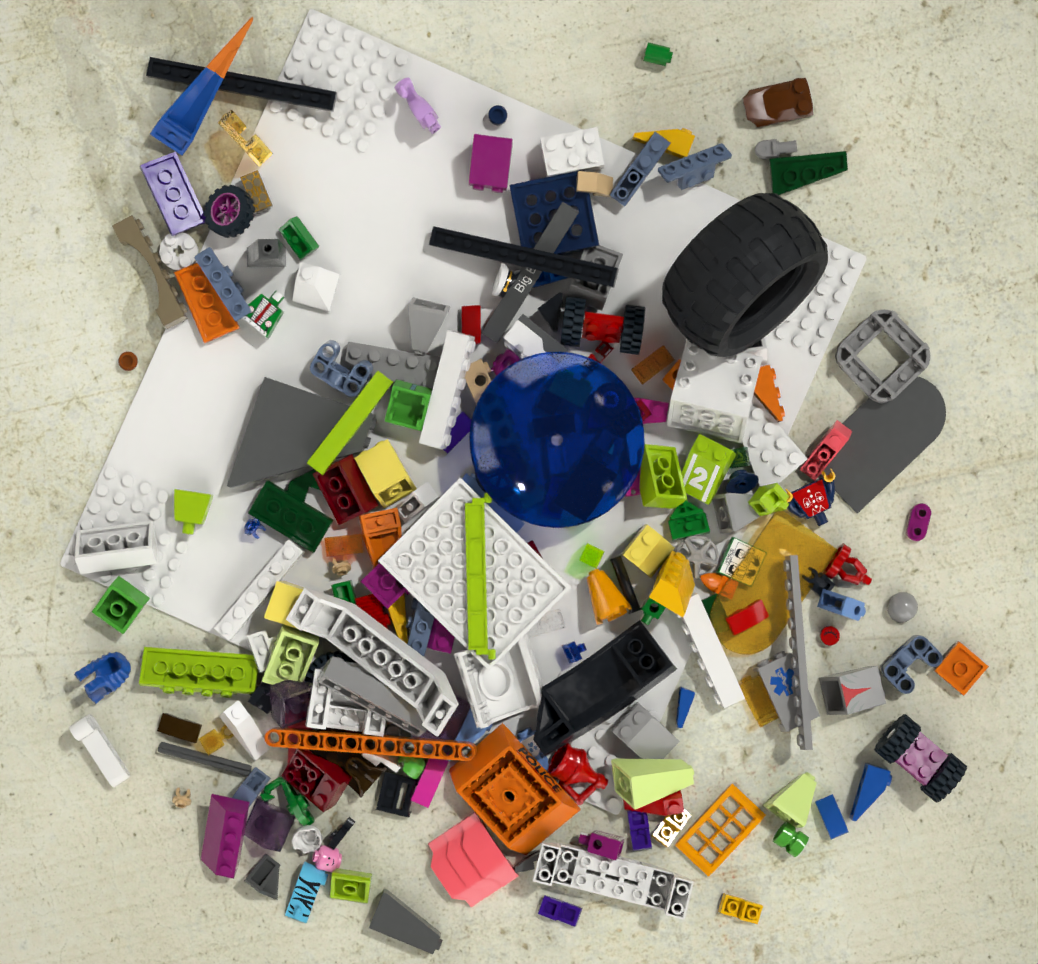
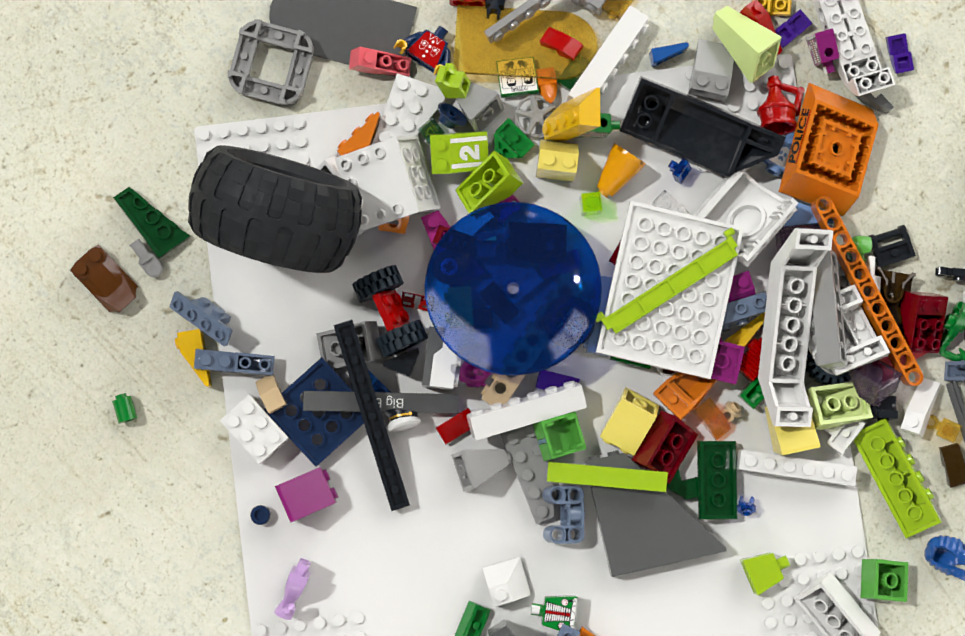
camera: 130 degrees left, 5 degrees down
white slope [394,482,439,523] -> none
dark pink slope [411,748,450,808] -> none
coral slope [428,812,519,907] -> none
black pin [610,556,642,614] -> none
clear orange slope [631,345,675,385] -> none

